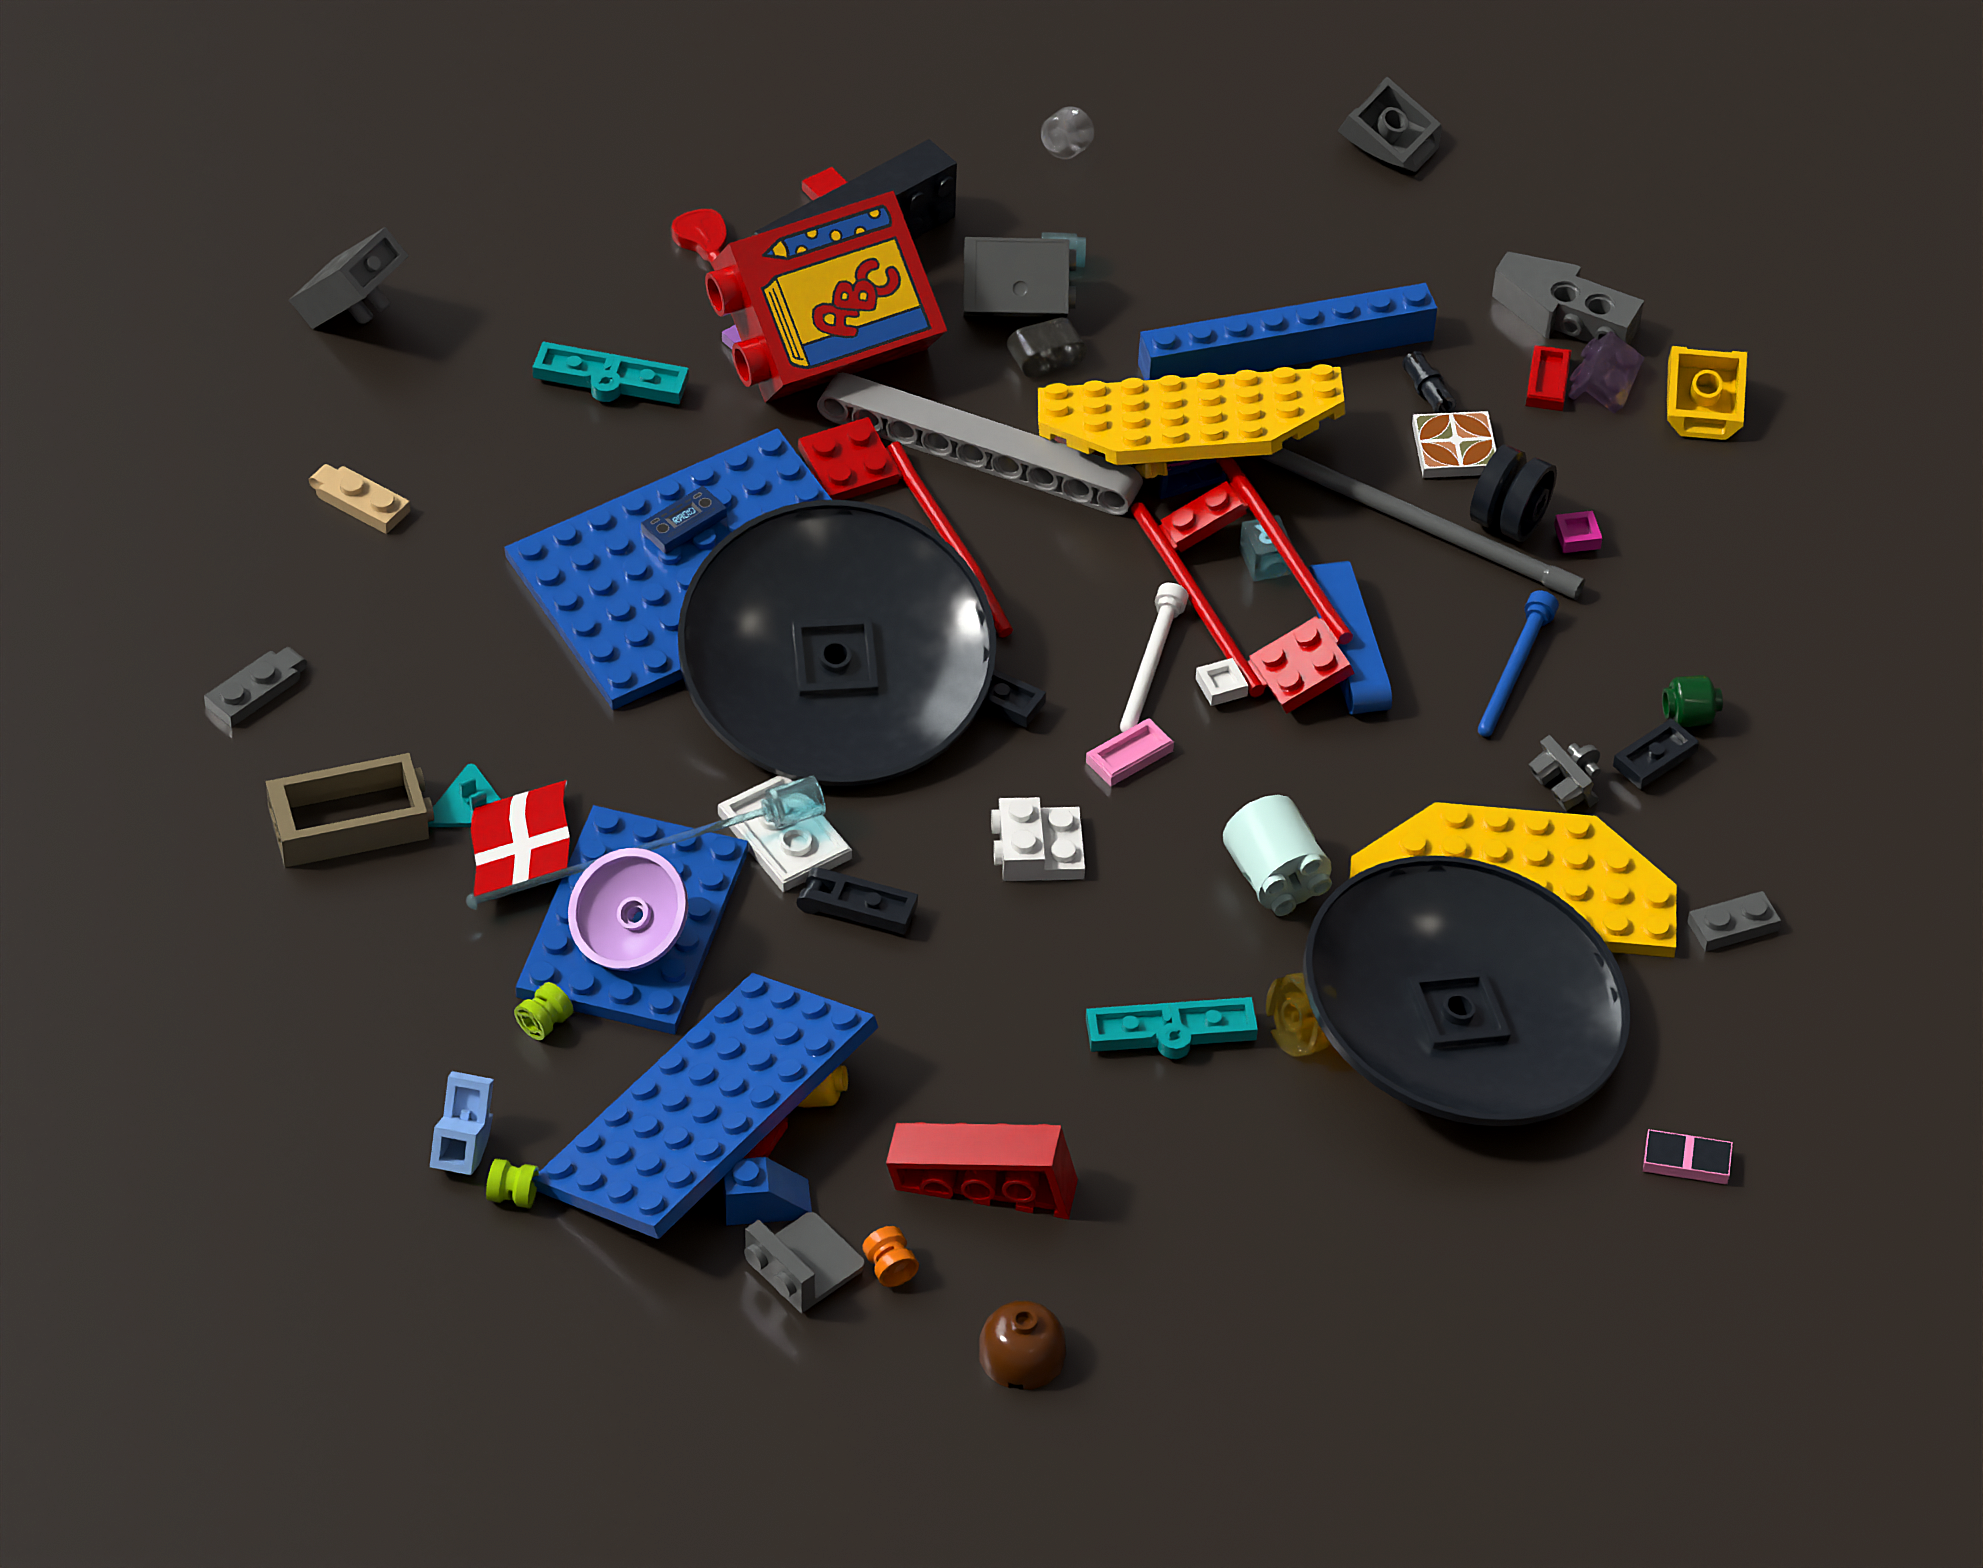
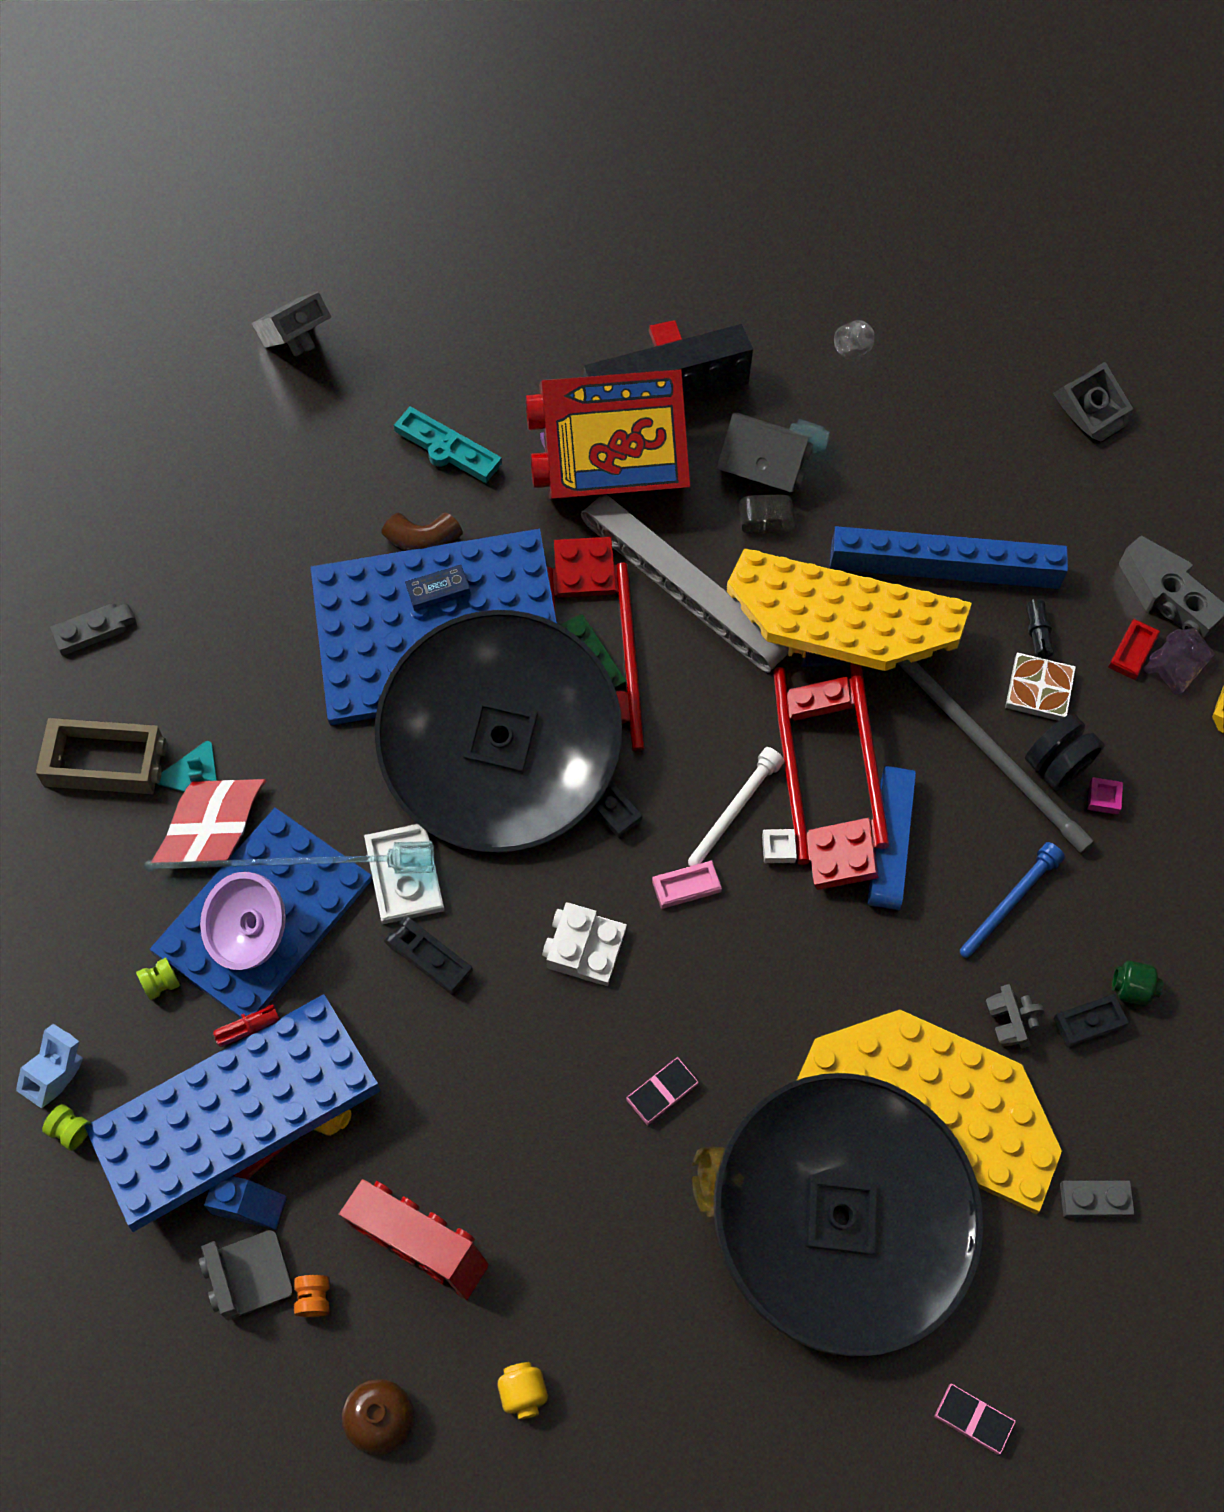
camera: 20 degrees right, 15 degrees up
tan hinge [309,464,410,534] -> none
red piece [671,209,727,269] -> none
teal hinge [1086,997,1258,1059] -> none
light aqua cylinder [1223,795,1332,916] -> none
clear light blue brick [1240,515,1291,581] -> none
none -> red axle [213,1004,280,1047]
none -> reddish brown cylinder [381,512,463,551]
none -> yellow head [497,1362,548,1420]
none -> black tile [626,1057,699,1126]

